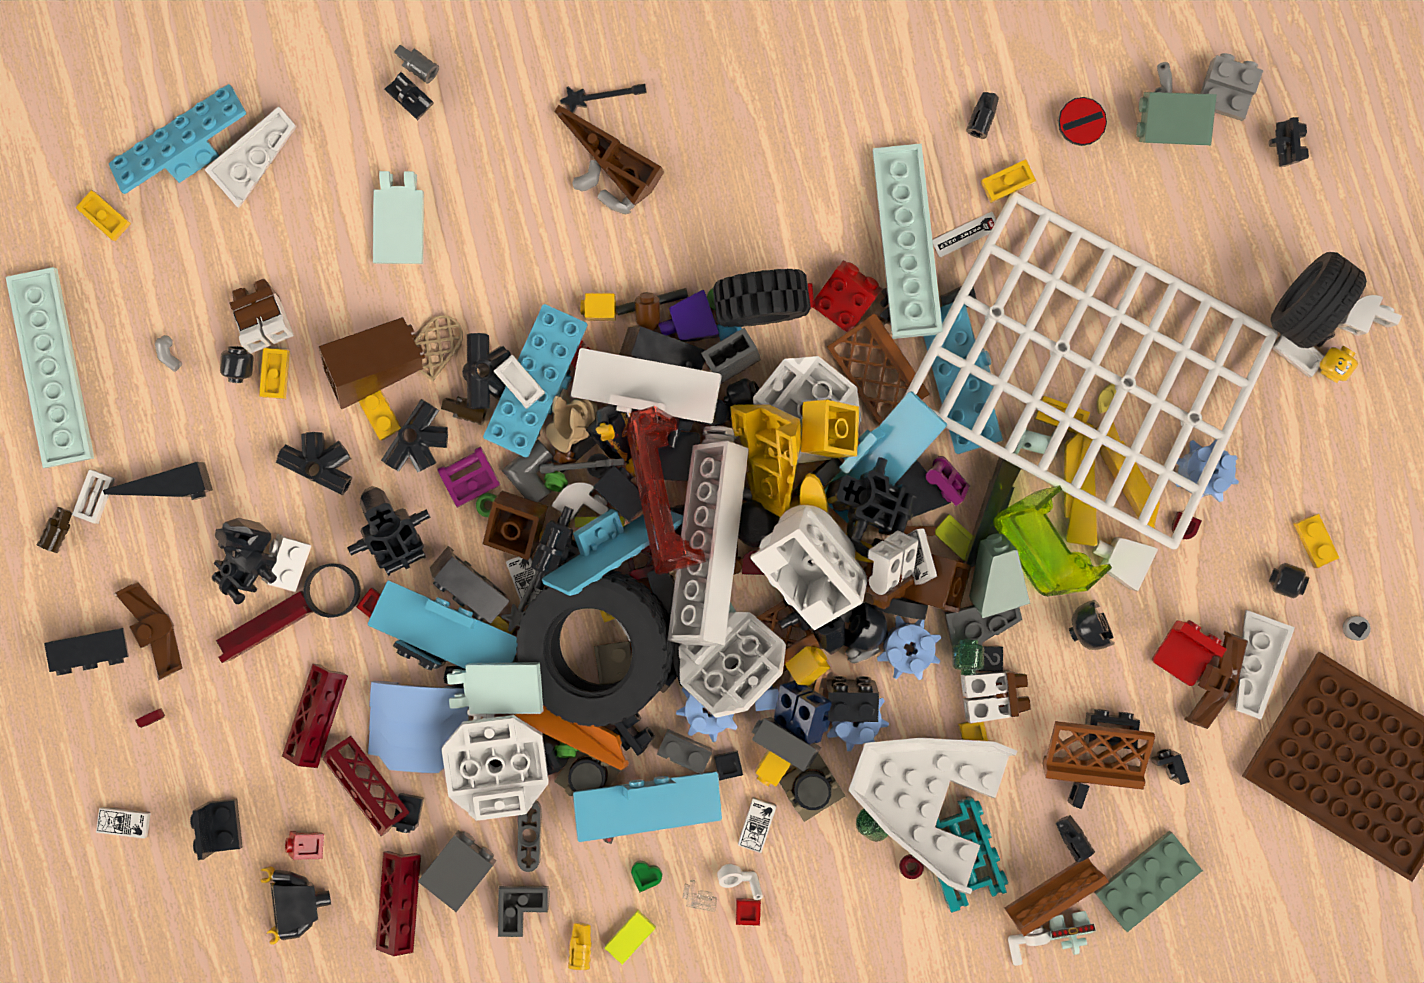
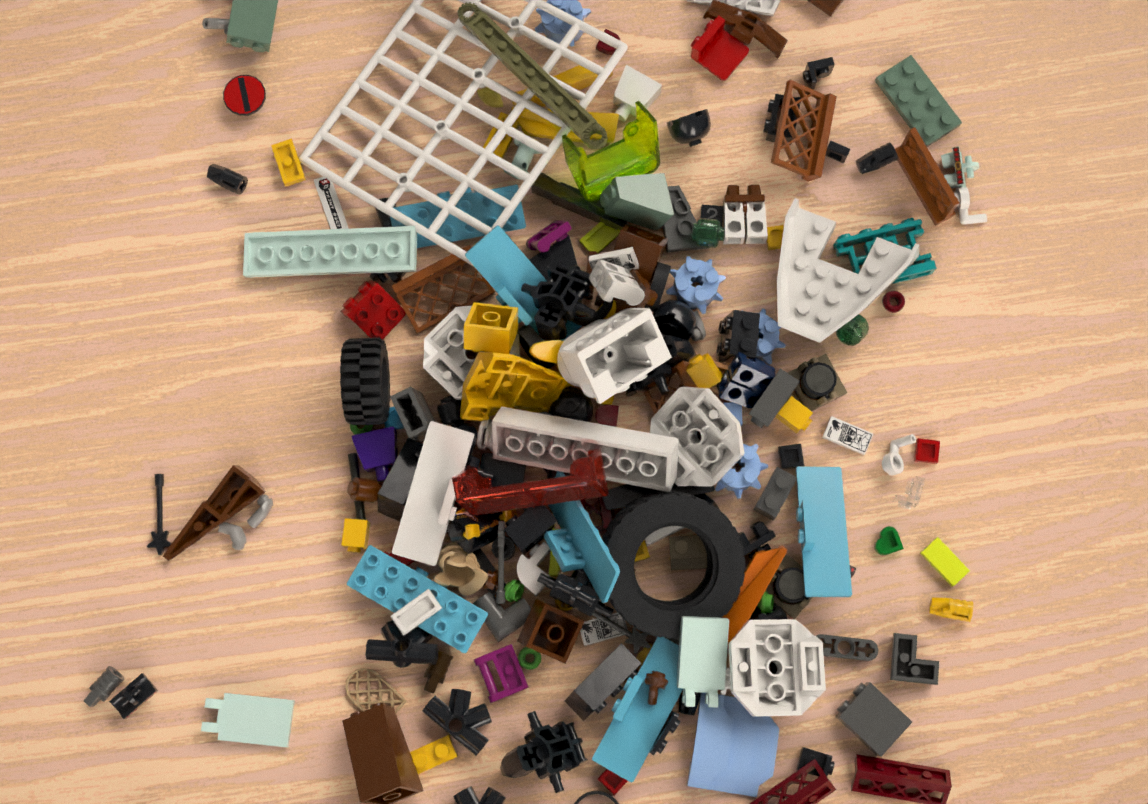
camera: 85 degrees left, 10 degrees down
none -> olive plate [457,2,608,149]
none -> reddish brown plate [645,671,668,705]

